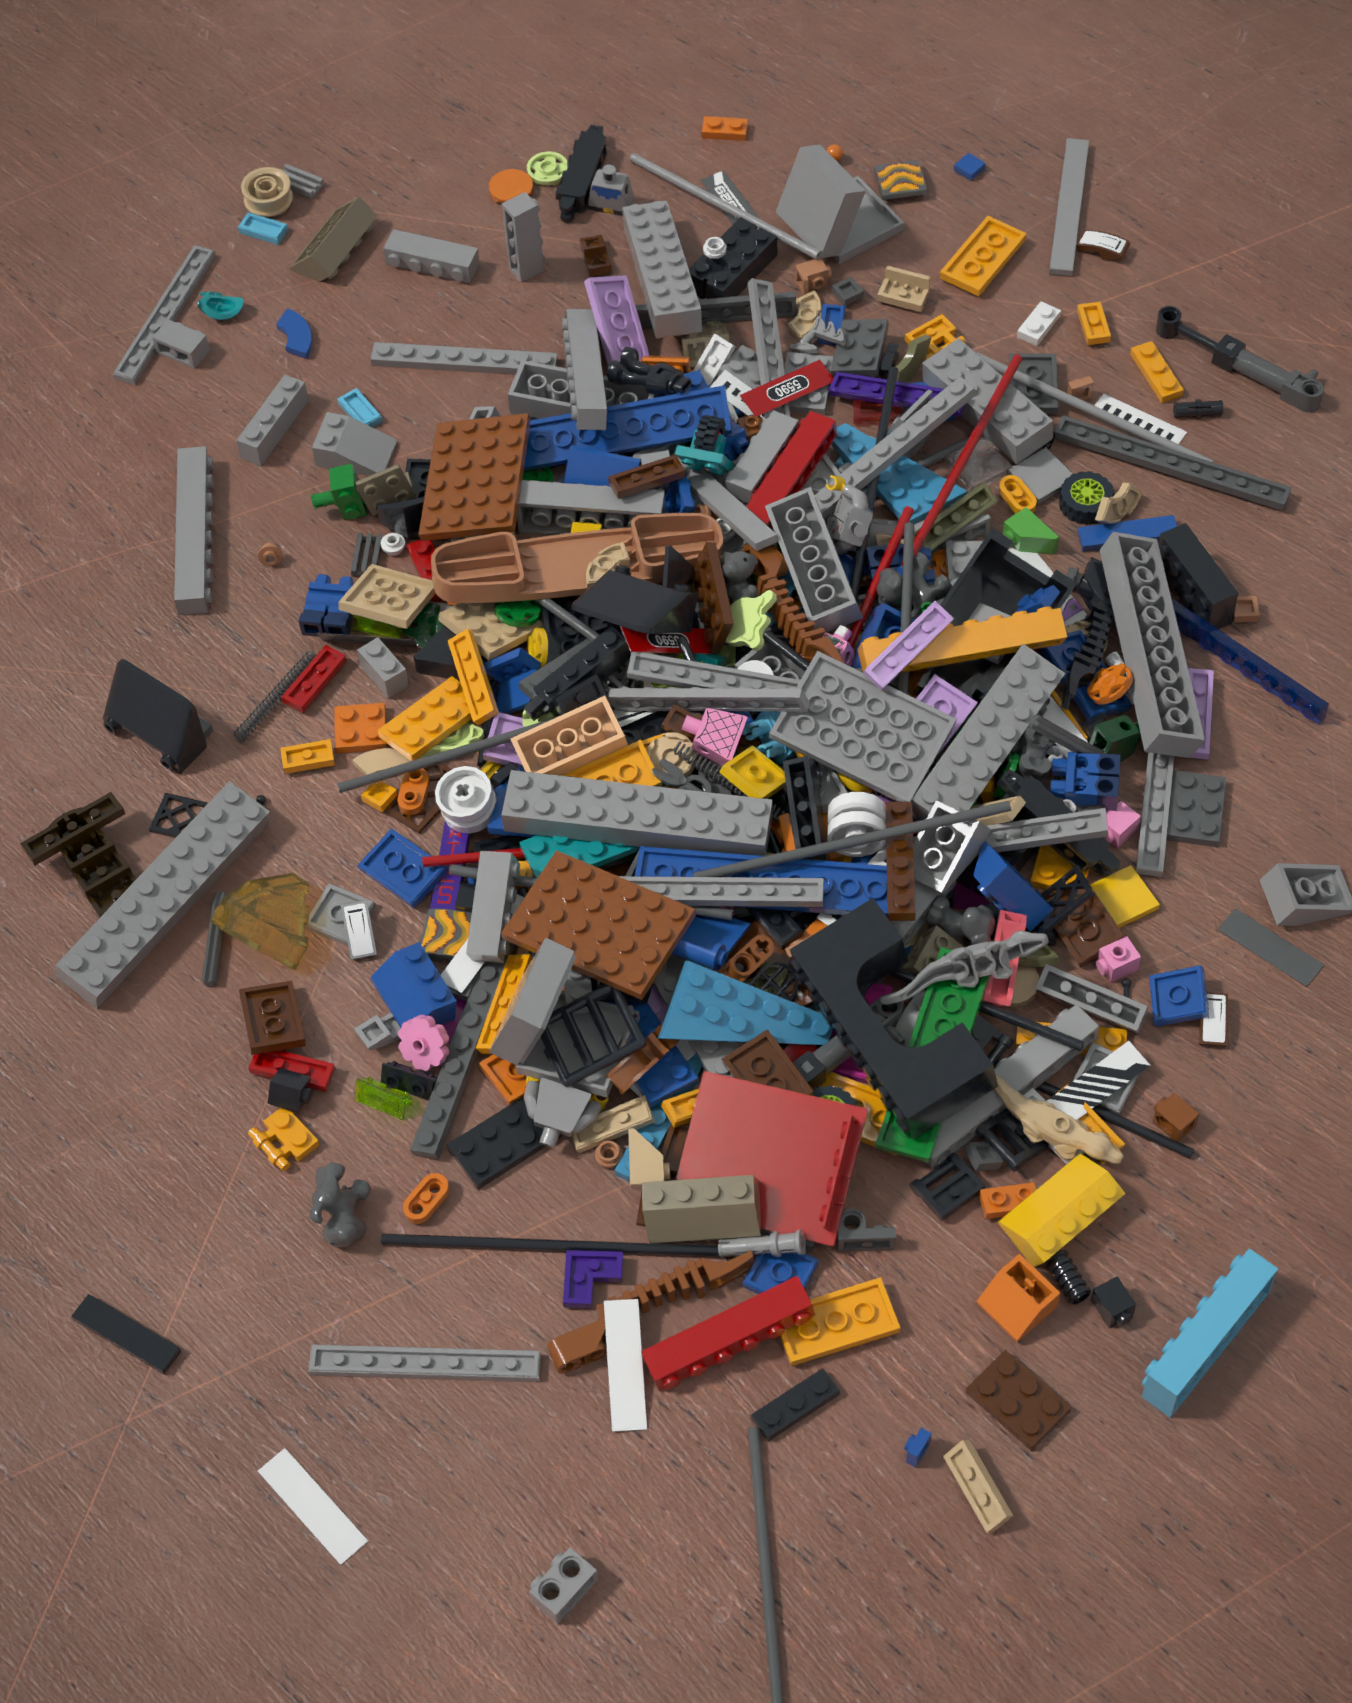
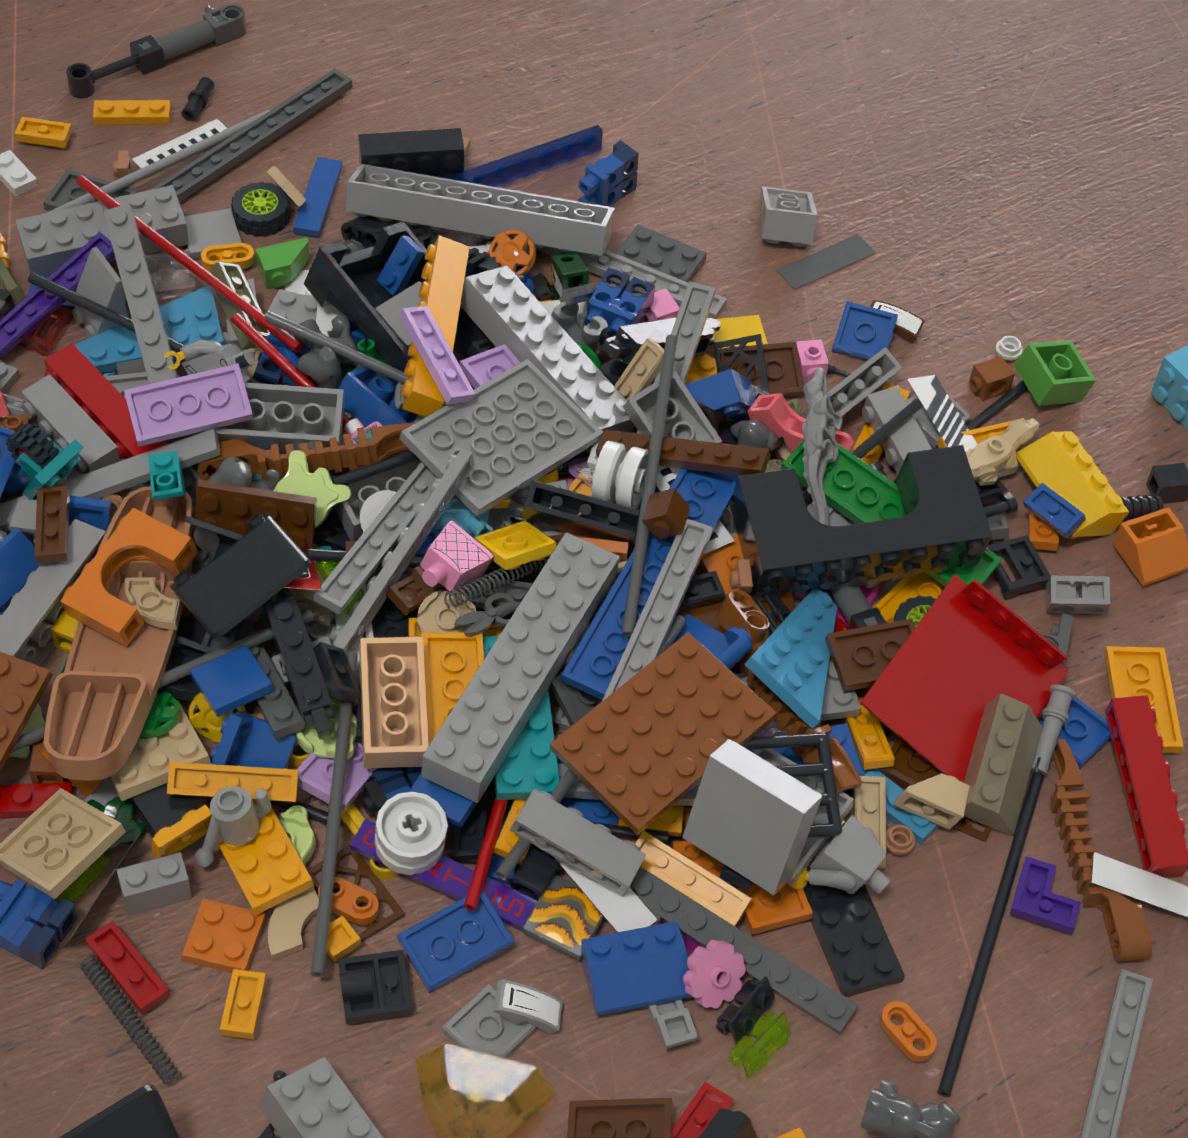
camera: 80 degrees left, 5 degrees down
none -> orange arch [60,508,198,647]
none -> lavender plate [124,363,253,447]
none -> teal slope [148,450,186,501]
none -> light orange plate [152,804,212,859]
none -> blue tile [190,645,274,717]
none -> light grey piece [195,786,272,867]
none -> black plate [338,950,412,1024]
none -> blue hips [578,140,639,207]
none -> reddish brown brick [642,488,690,540]
none -> white plate [995,336,1023,361]
none -> bright green brick [1014,340,1096,406]
none -> blue plate [1023,483,1086,538]
none -> light grey brick [1045,575,1111,614]

